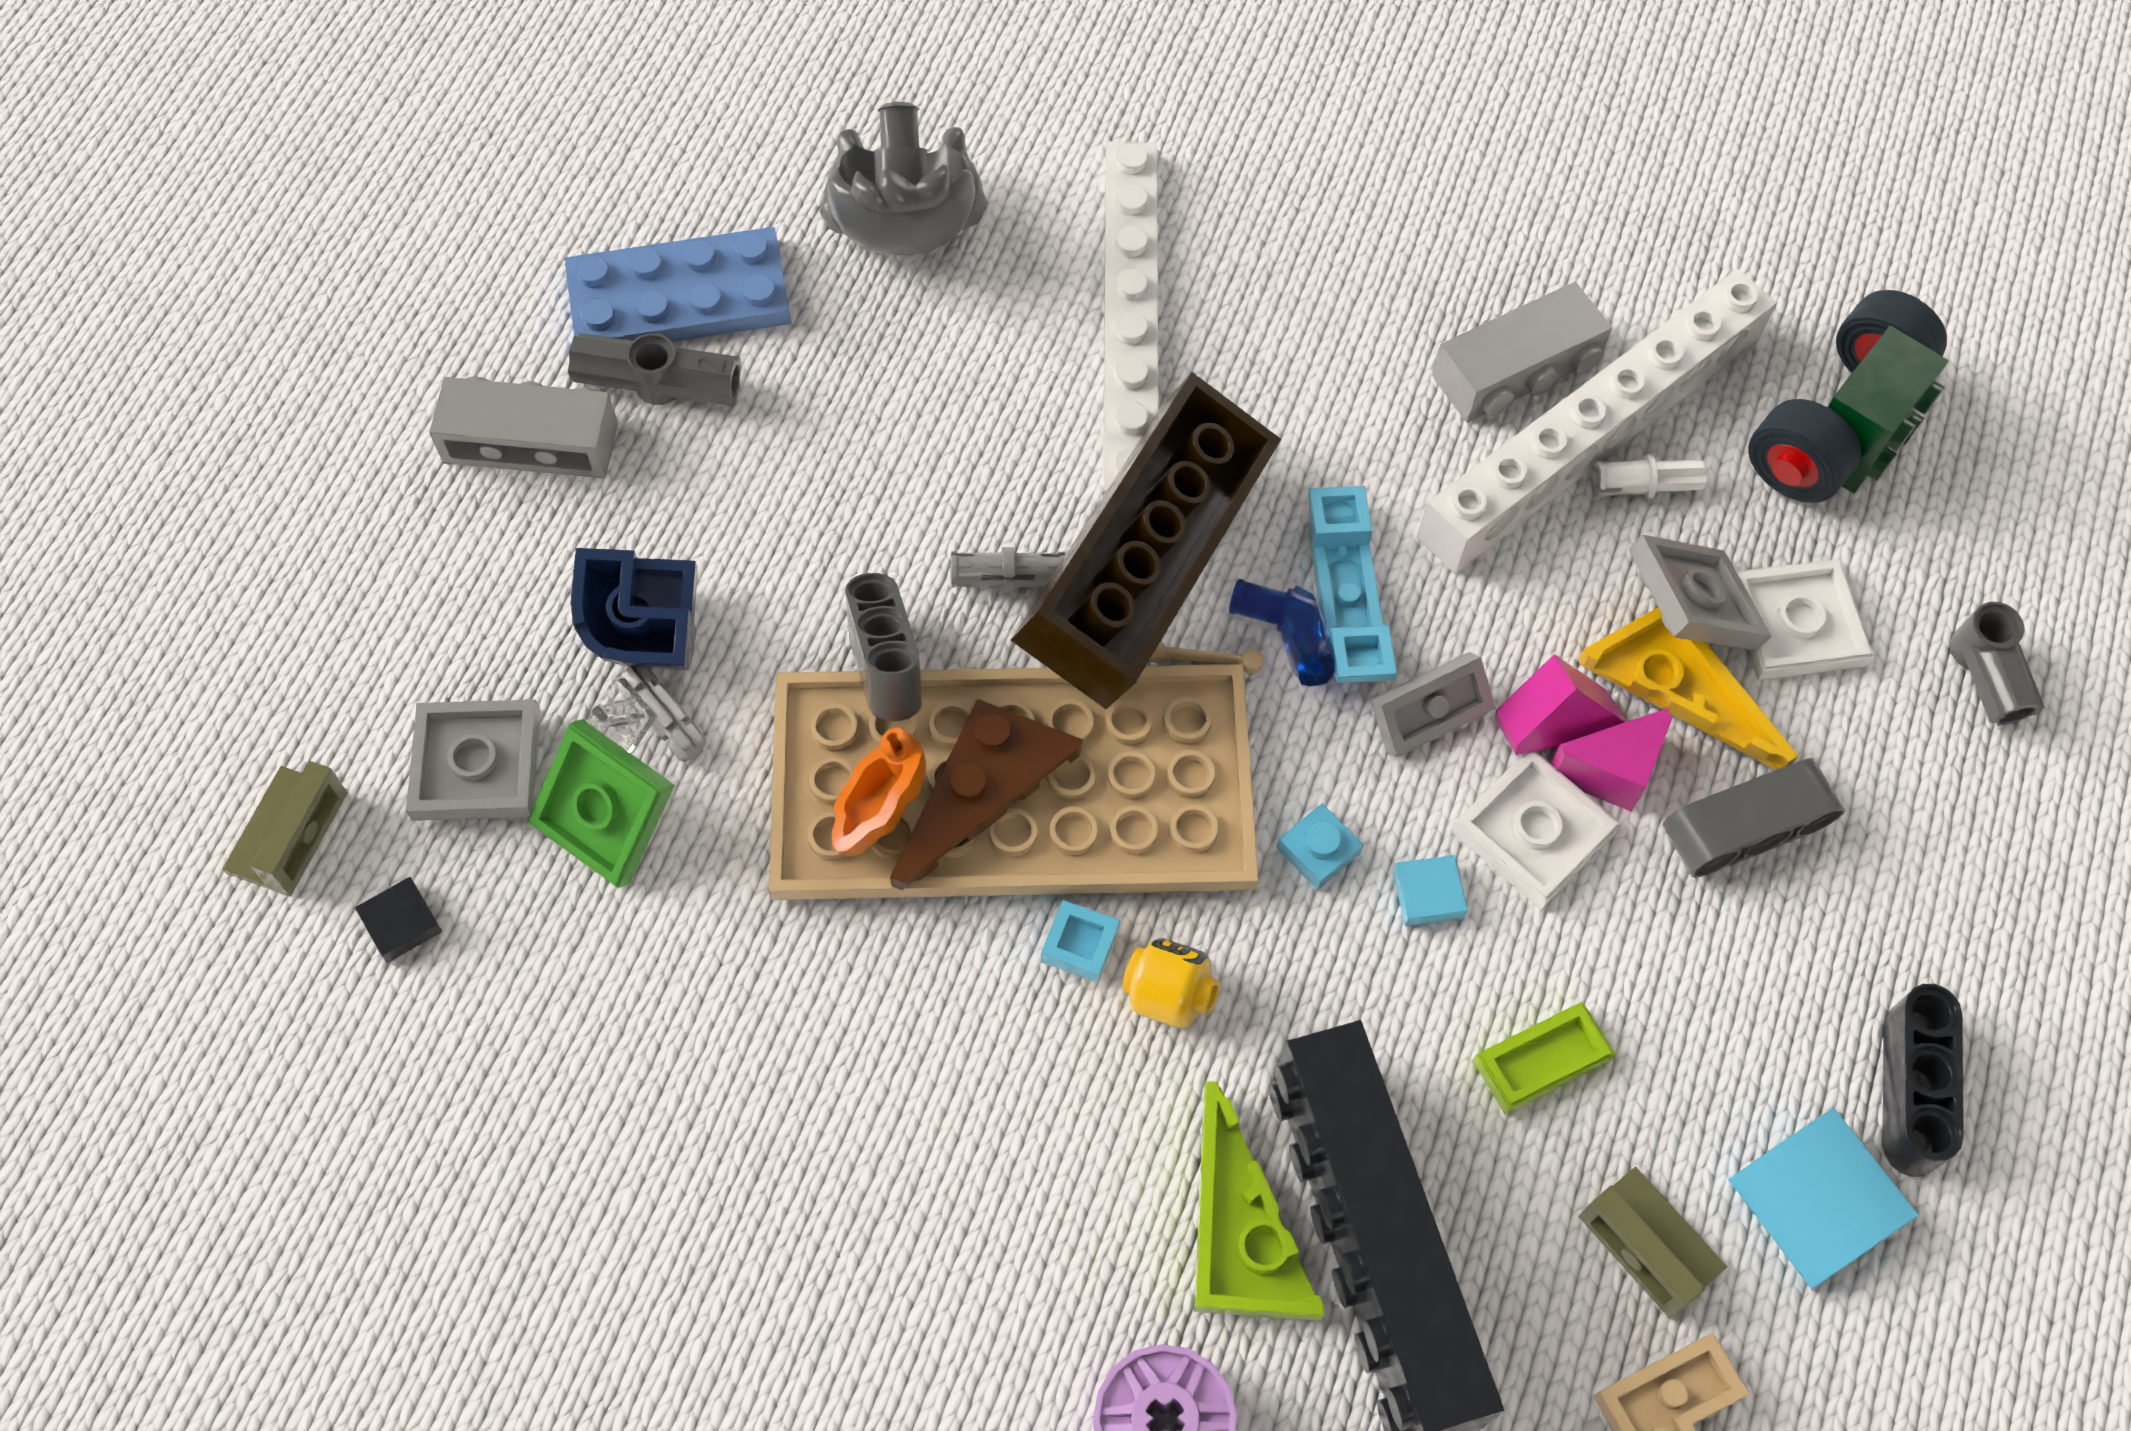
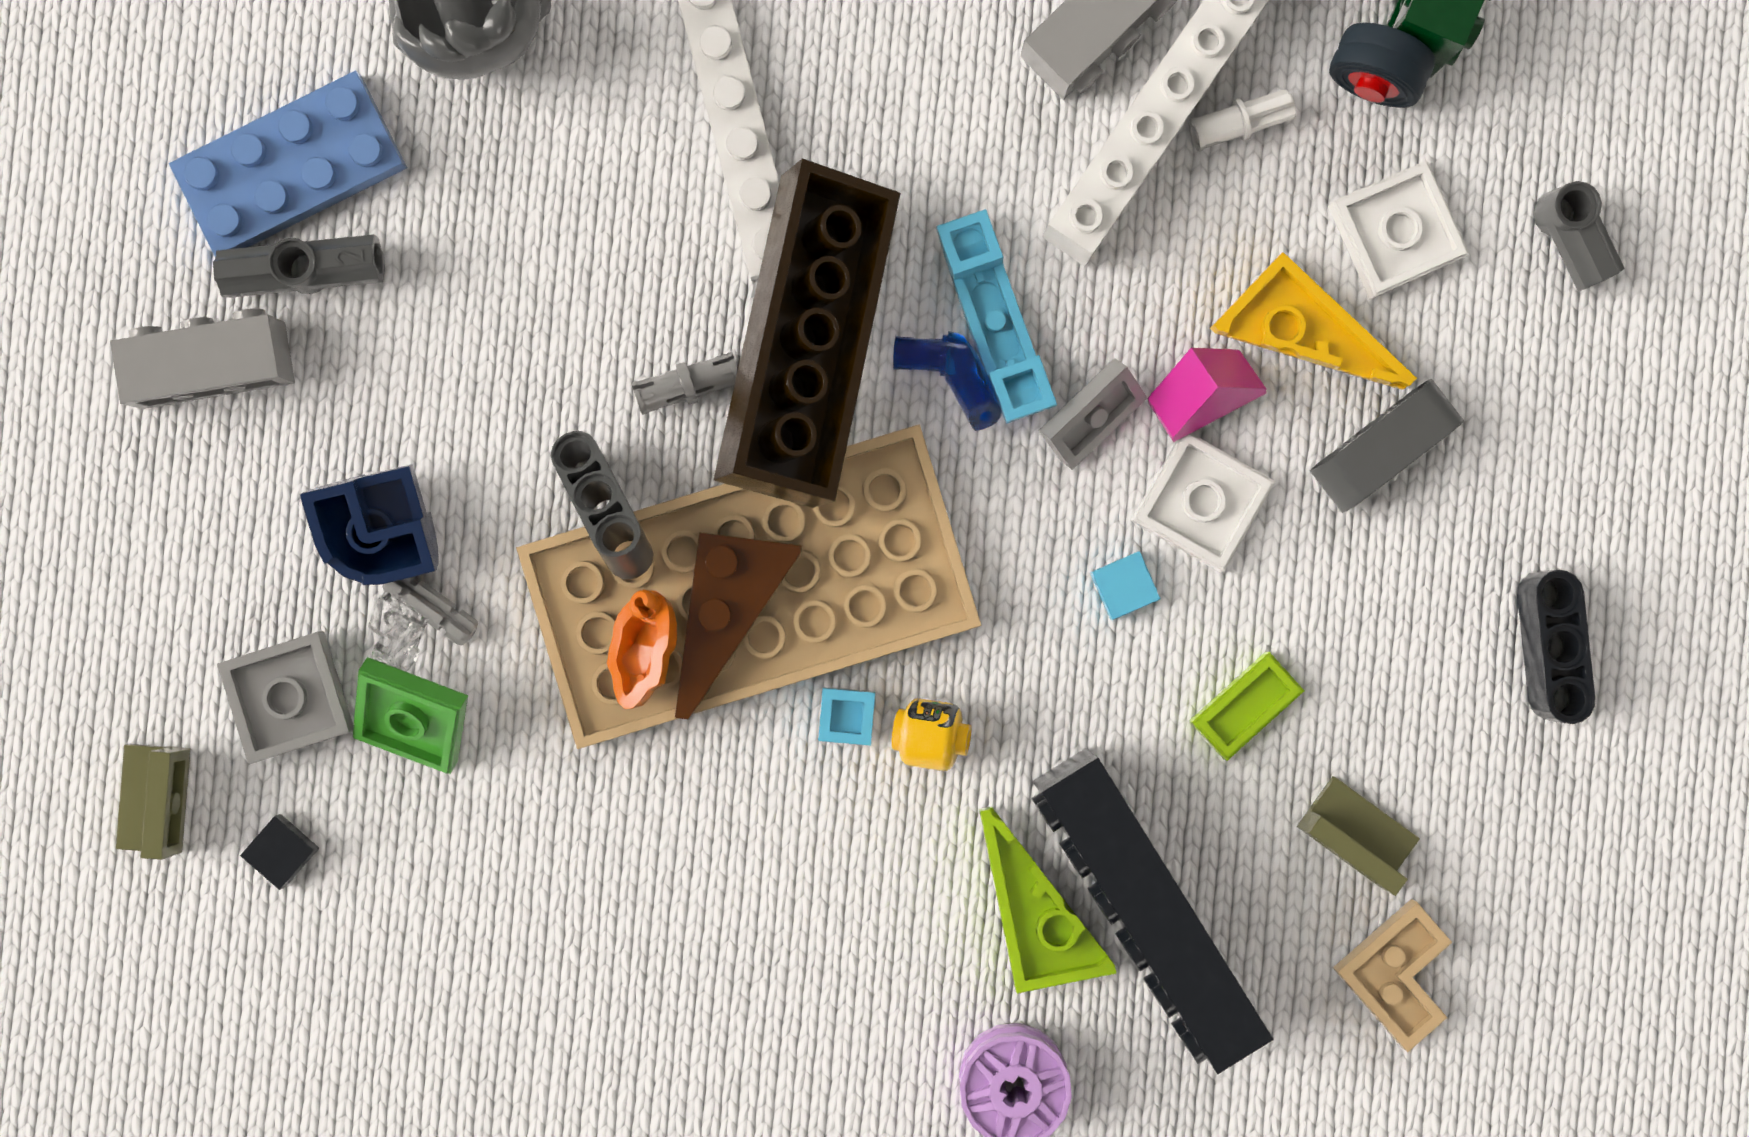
camera: 15 degrees left, 25 degrees up
tan hinge [1149,642,1264,675] -> none
medium azure plate [1276,803,1363,890] -> none
dark pink slope [1550,708,1672,812] -> none
light grey plate [1629,535,1772,651] -> none
medium azure slope [1728,1107,1919,1290] -> none

